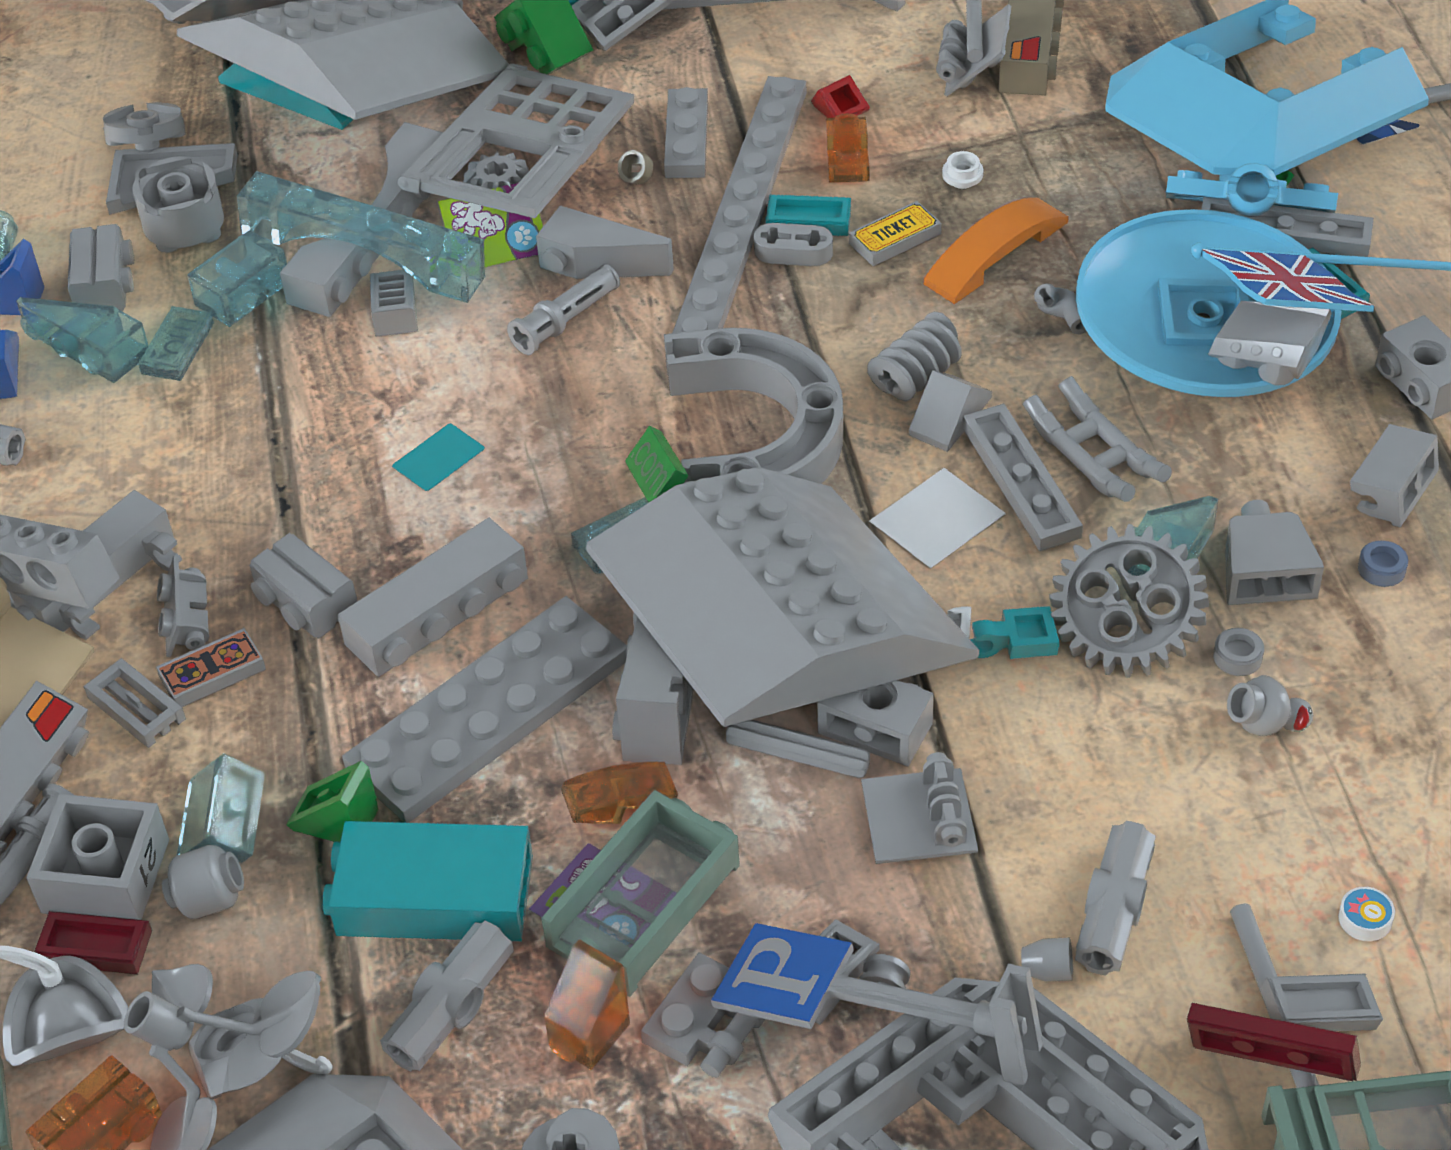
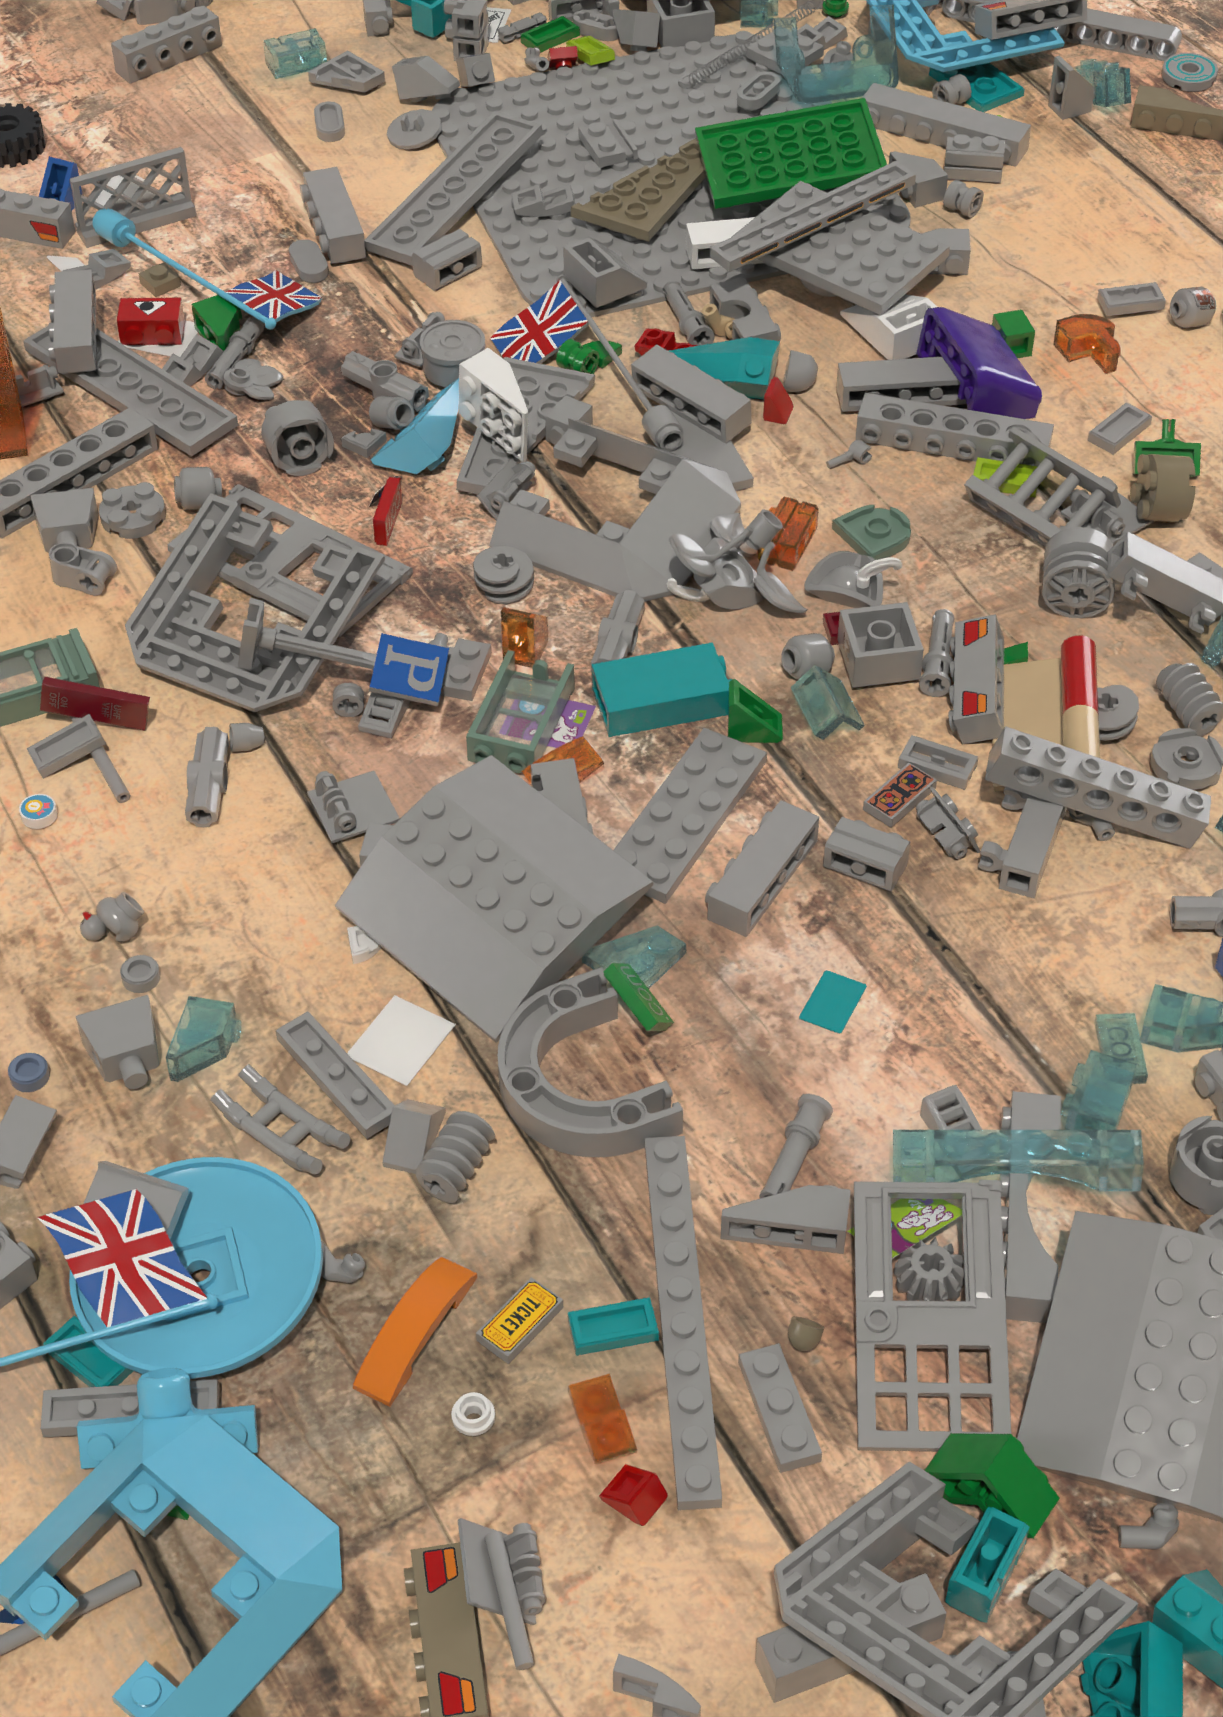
camera: 160 degrees right, 0 degrees up
light grey beam [754,223,833,266] -> none
teal plate [970,606,1060,659] -> none
light grey gear [1049,524,1209,678] -> none

